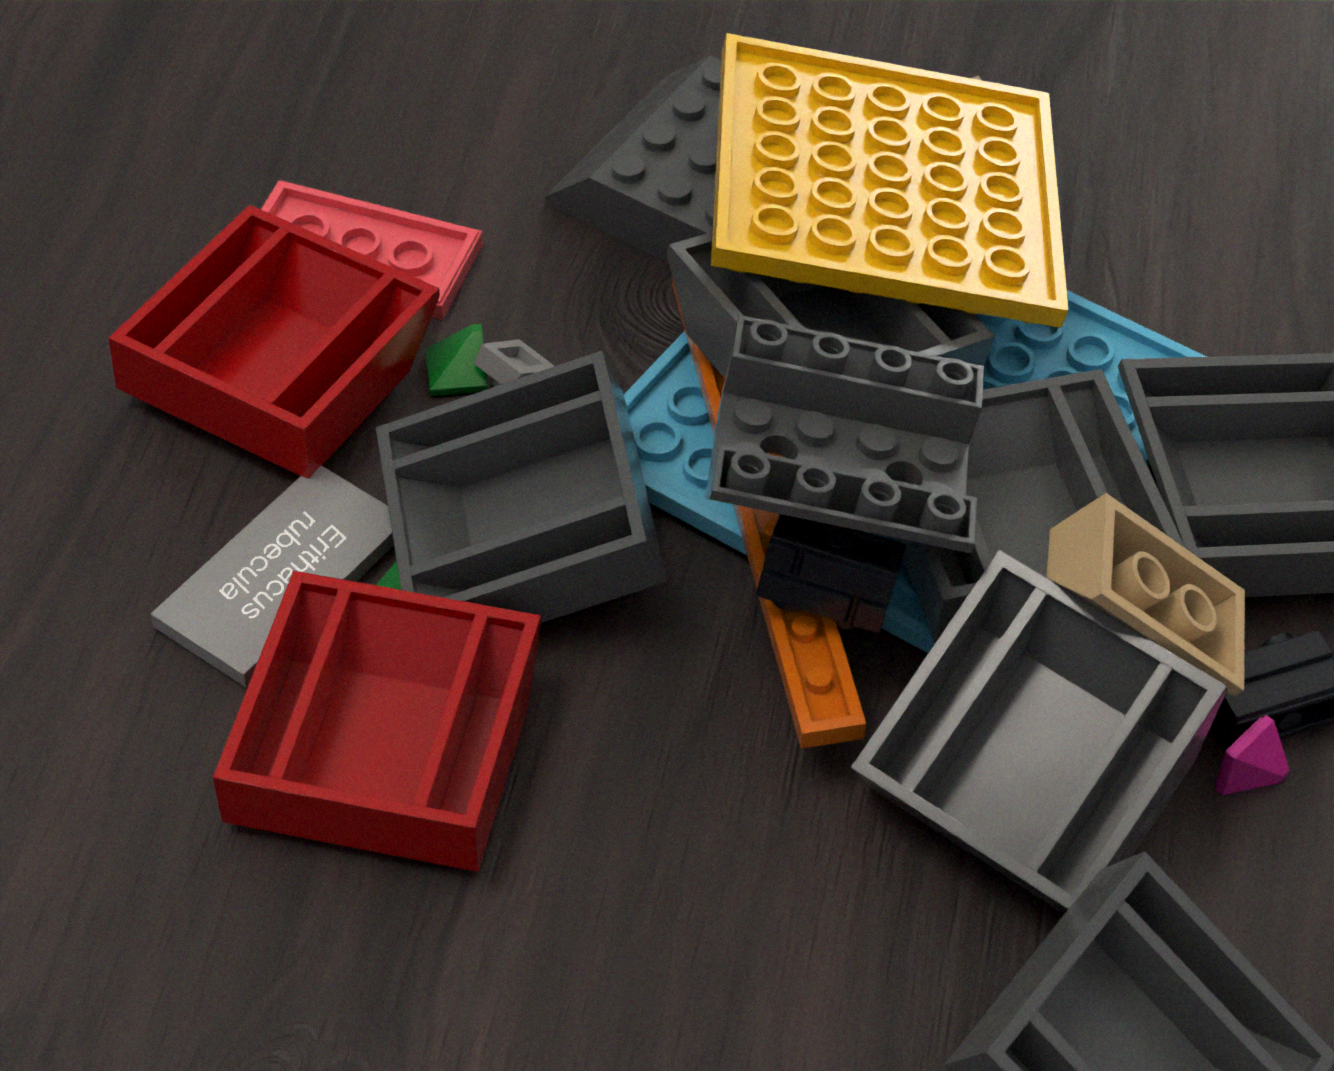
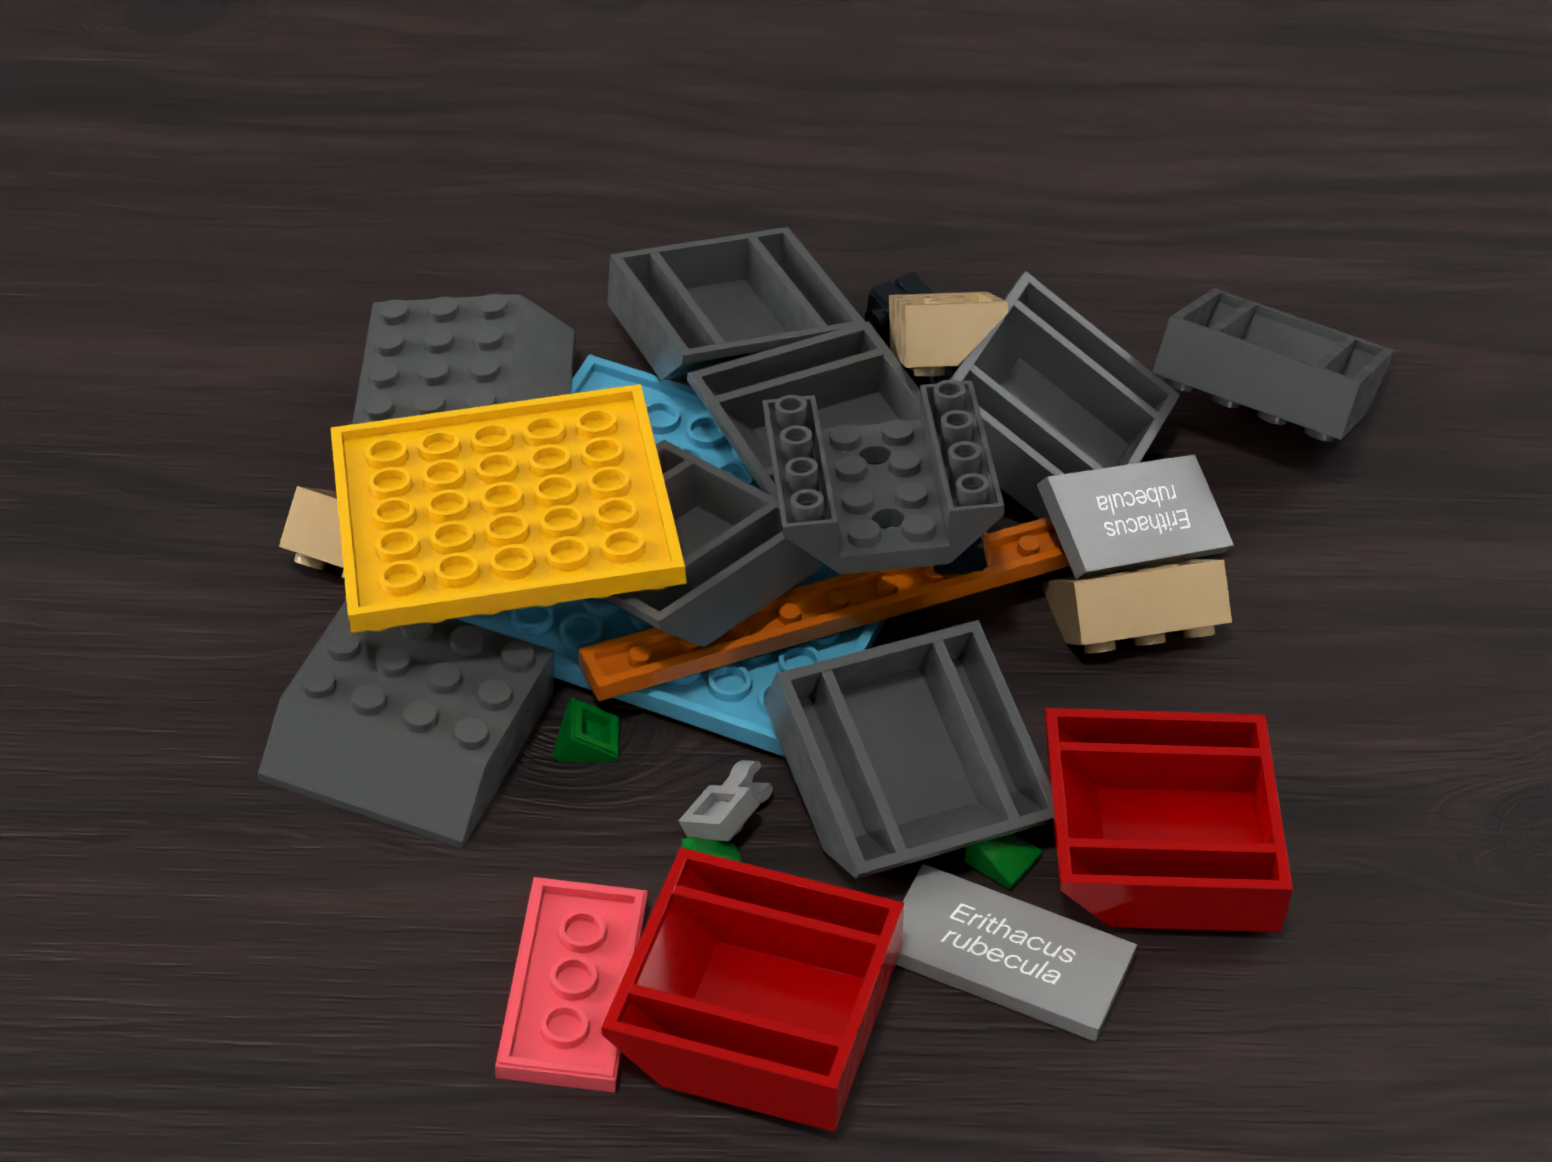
camera: 105 degrees left, 5 degrees down
none -> dark grey slope [352,294,576,425]
none -> green slope [553,698,619,763]
none -> light grey tile [1037,454,1234,579]
none -> tan slope [1042,559,1232,654]

